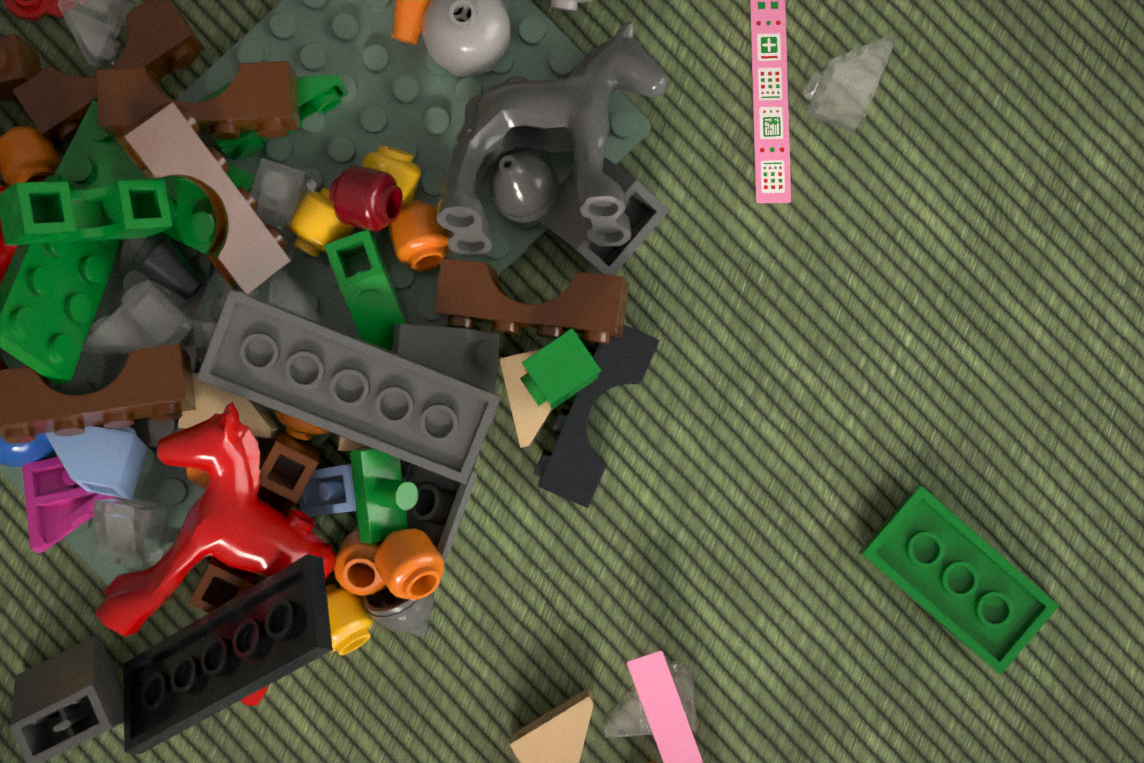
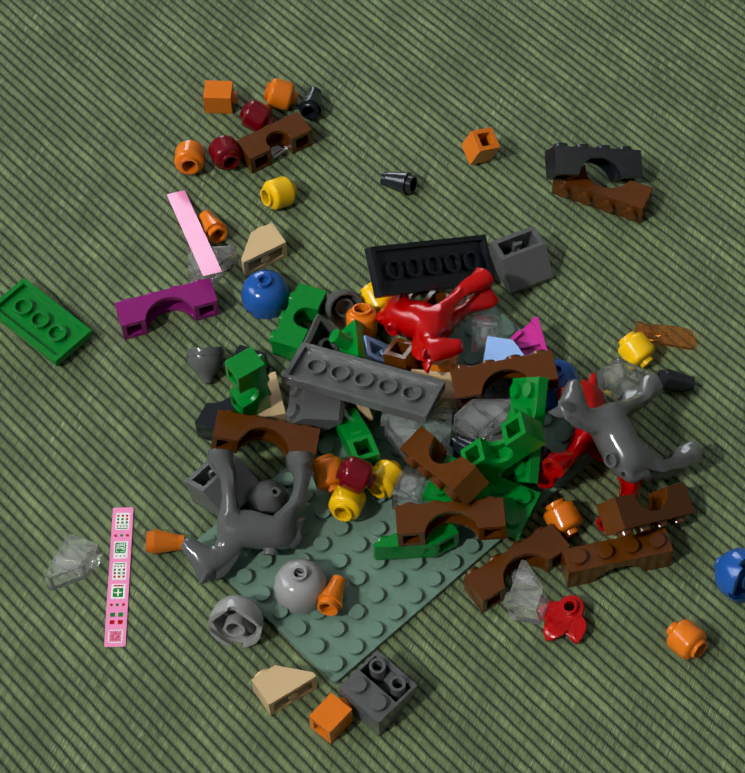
camera: 175 degrees left, 30 degrees down
orange head [374,528,444,600] -> none
none -> magenta arch [114,278,220,340]
none -> orange cone [146,528,184,555]
none -> dark grey helmet [186,347,225,384]
none -> blue cylinder [241,269,290,320]
none -> green arch [269,283,327,360]

